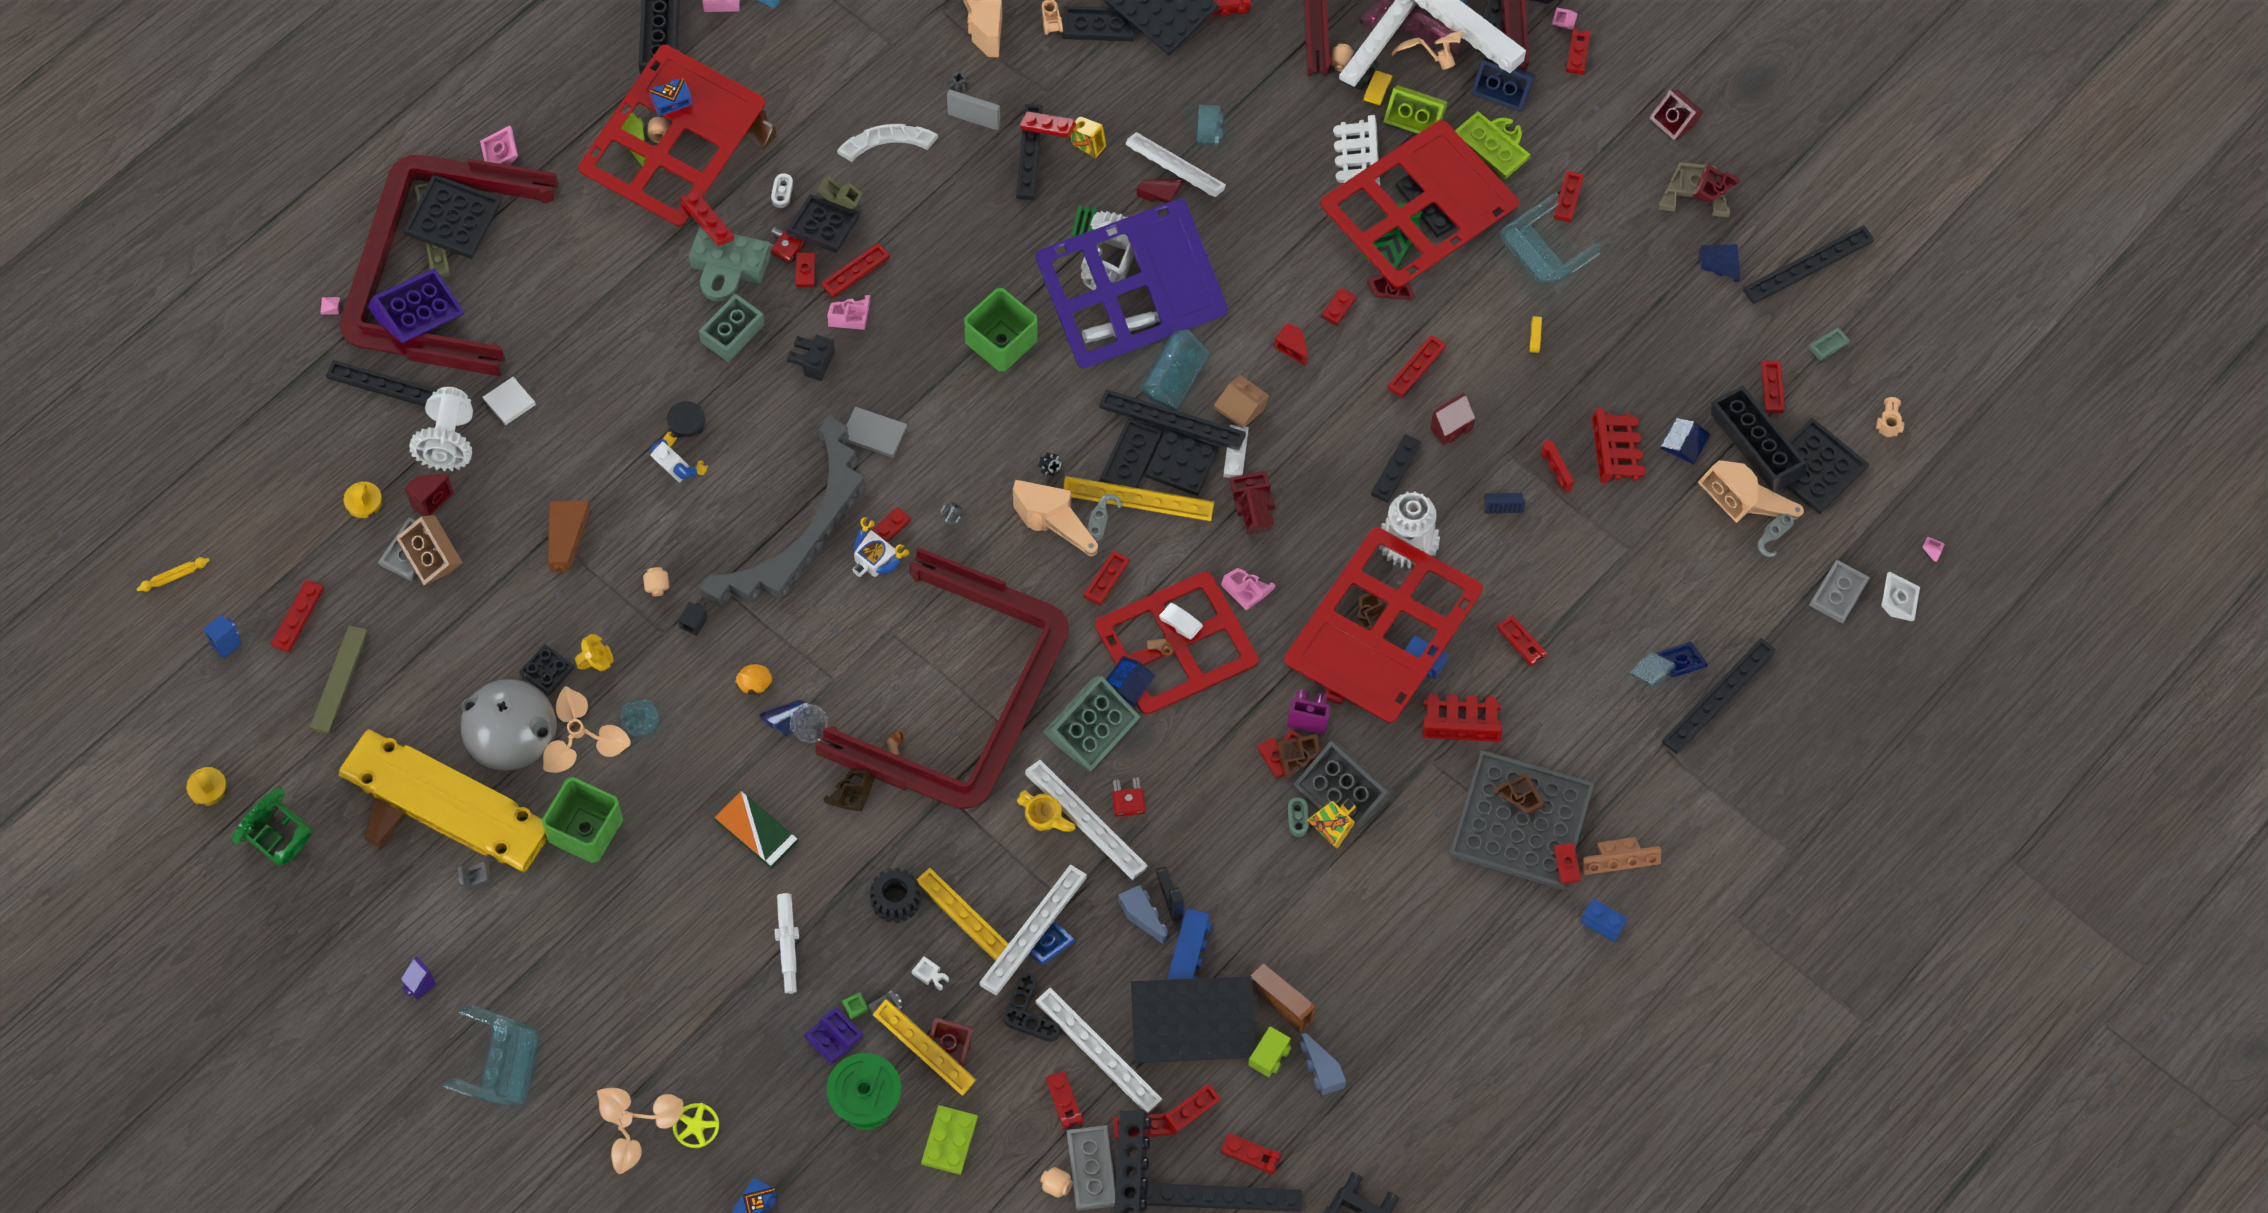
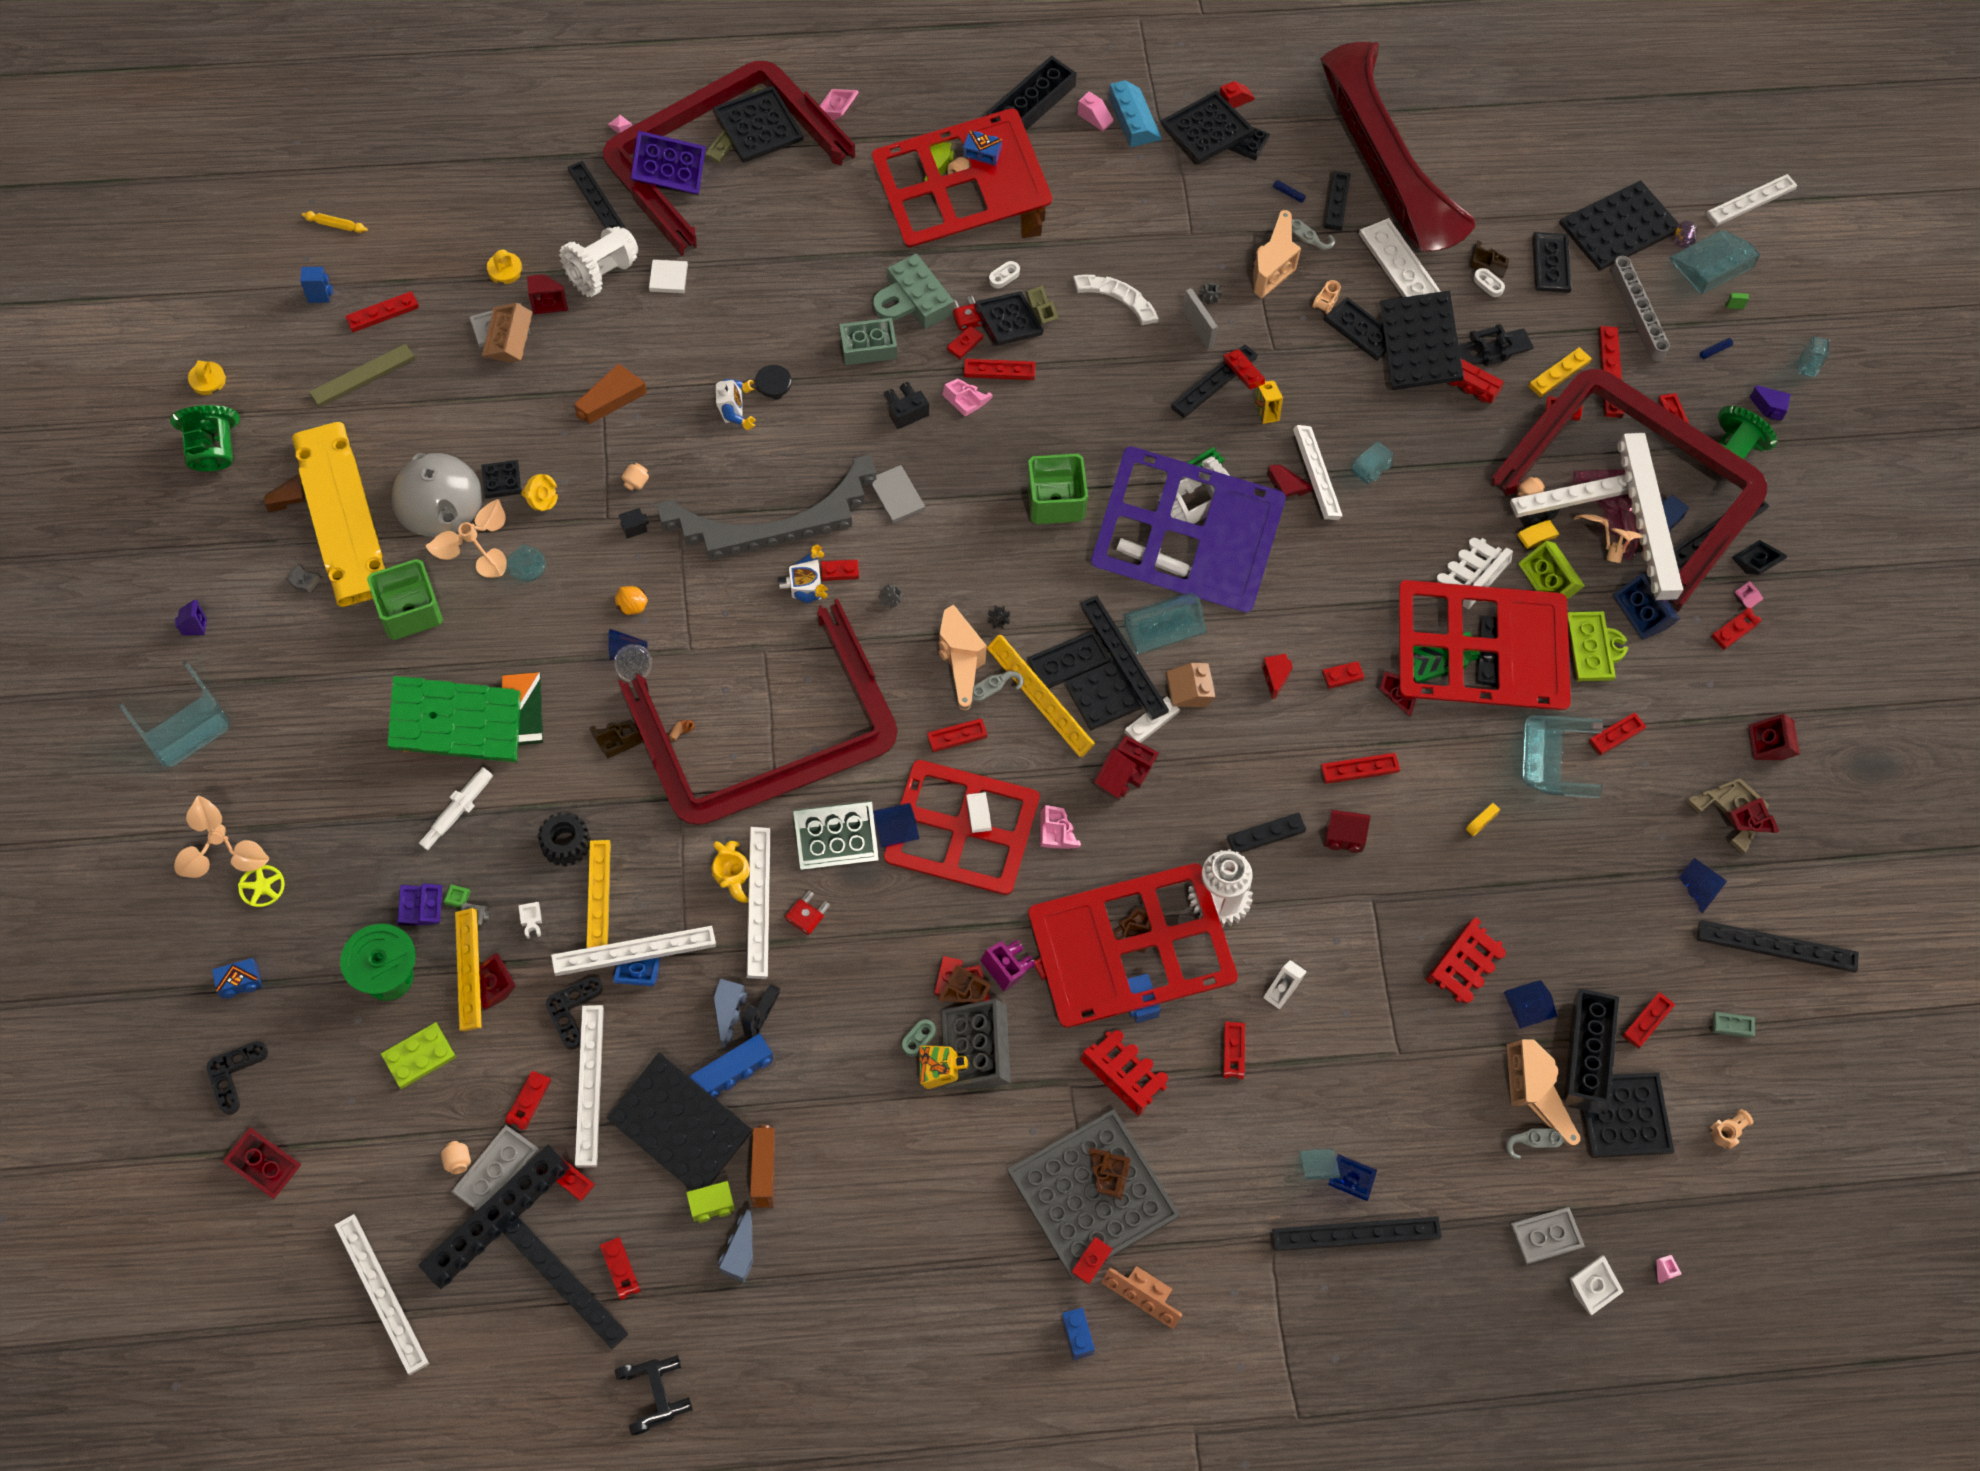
camera: 40 degrees right, 0 degrees up
red plate [680,191,734,247] -> none
arm [1147,639,1174,656] -> none
red plate [1162,1083,1221,1134] -> none
dark blue panel [1484,493,1525,514] -> none
red plate [1541,440,1574,493] -> none
none -> green piece [388,676,521,763]
none -> white slope [1263,960,1306,1009]

